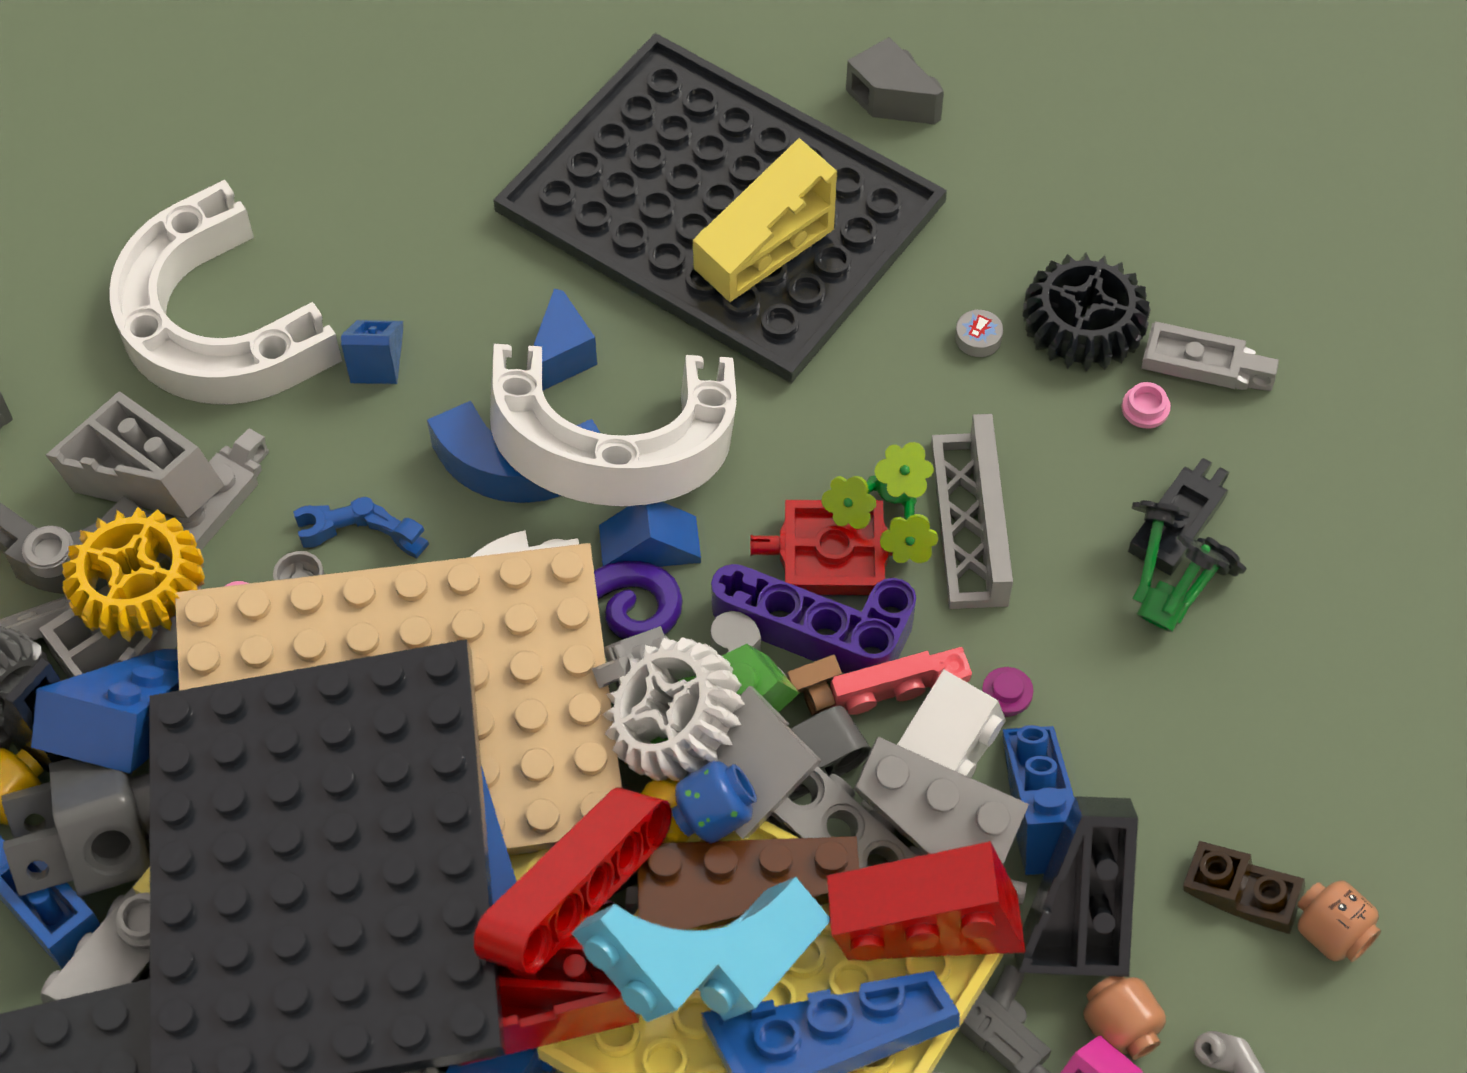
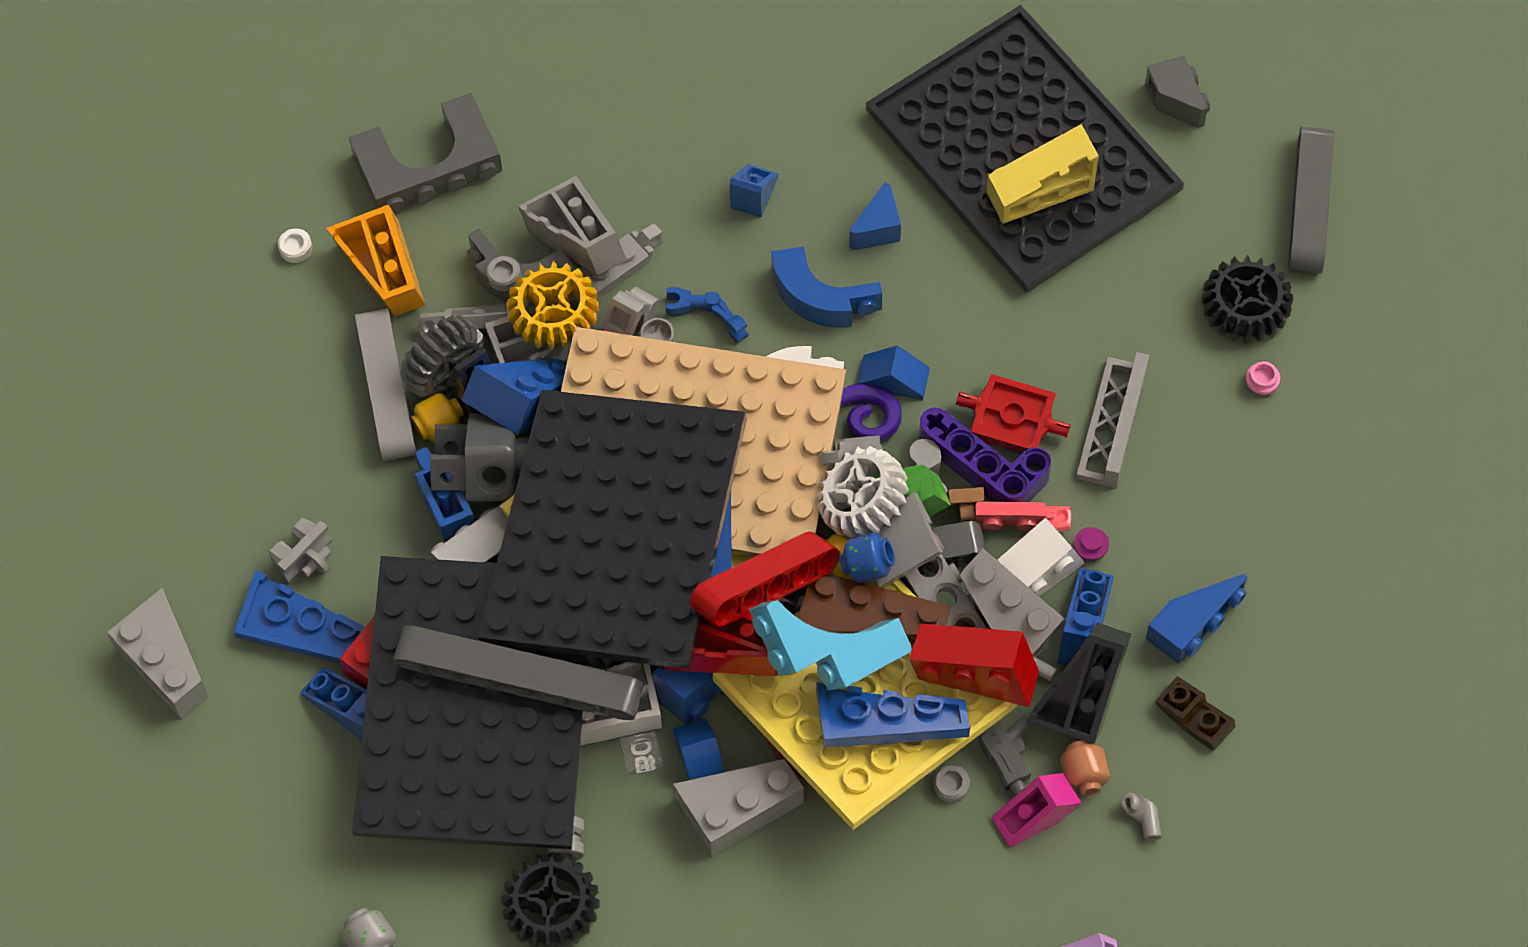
camera: 20 degrees right, 5 degrees up
white piece [110,180,342,404] -> none
light grey plate [116,893,150,948] -> none
white piece [490,344,736,506] -> none
lime plant [821,442,938,563] -> none
light grey tile [955,310,1003,357] -> none
black hinge [1128,458,1229,576] -> none
plant [1132,500,1246,632] -> none
light grey hinge [1141,321,1279,391] -> none
nougat head [1297,880,1381,962] -> none
none -> light grey leg [601,287,660,335]
none -> blue slope [1146,574,1248,664]
none -> dark grey beam [1288,126,1334,273]

